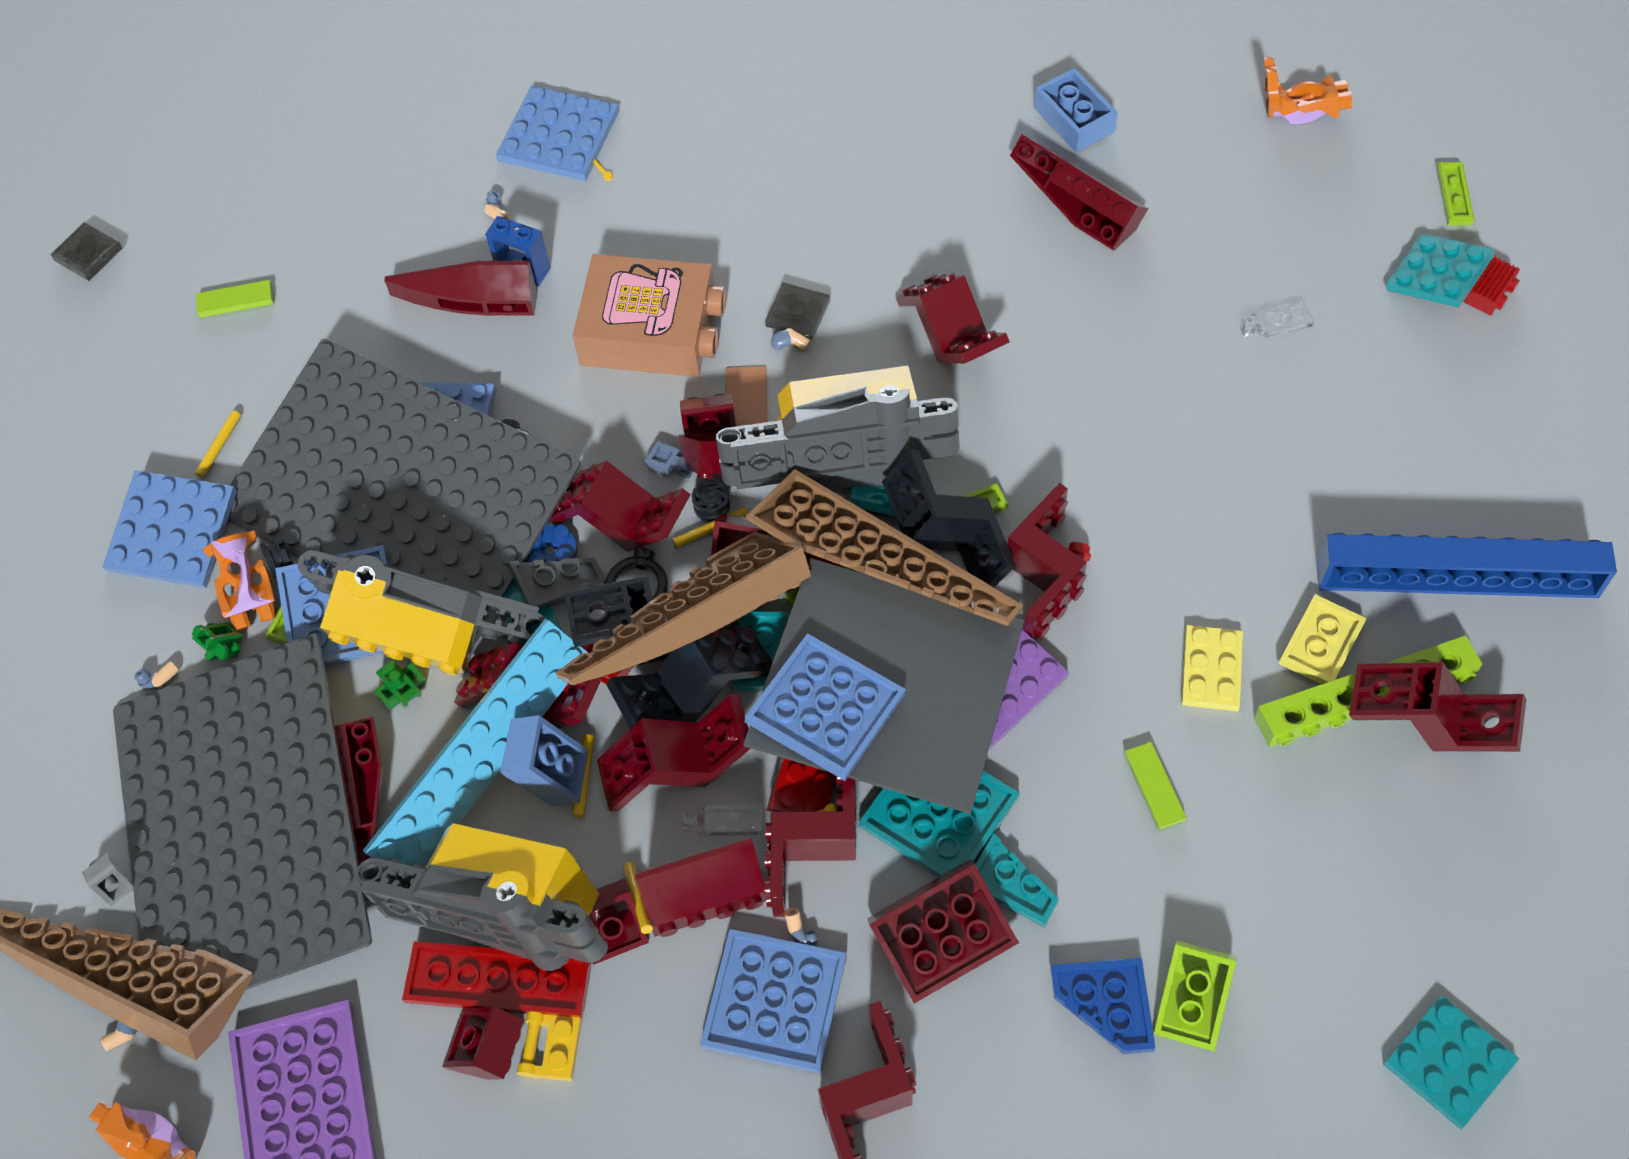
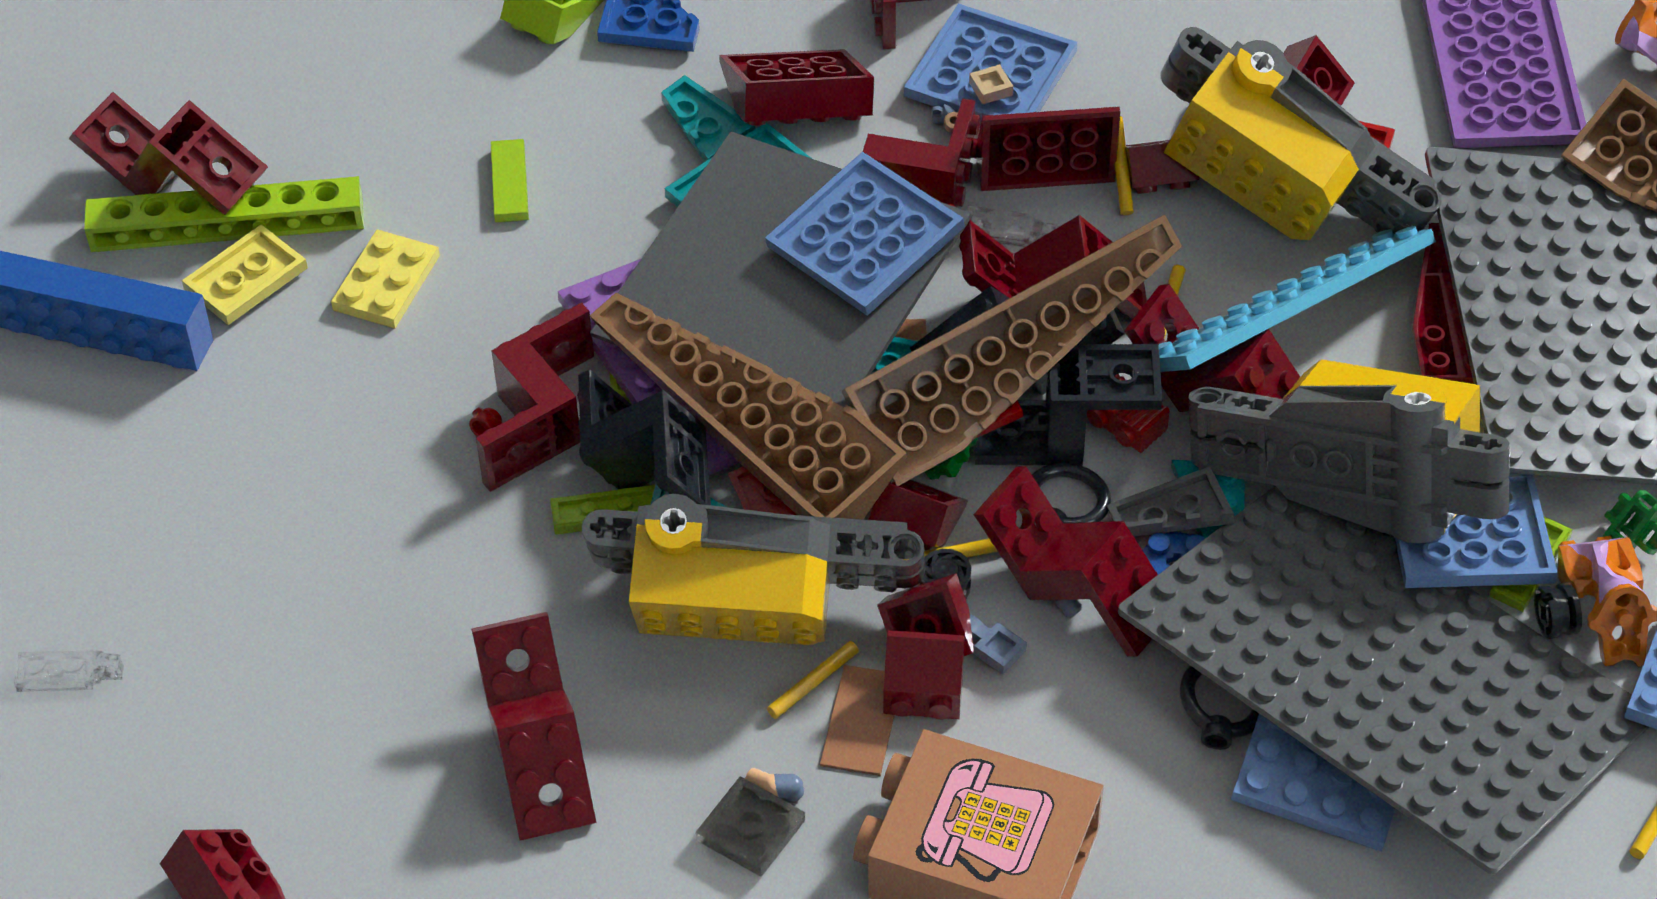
camera: 170 degrees left, 10 degrees down
medium blue brick [500,715,589,806] -> none
none -> tan plate [969,64,1013,104]

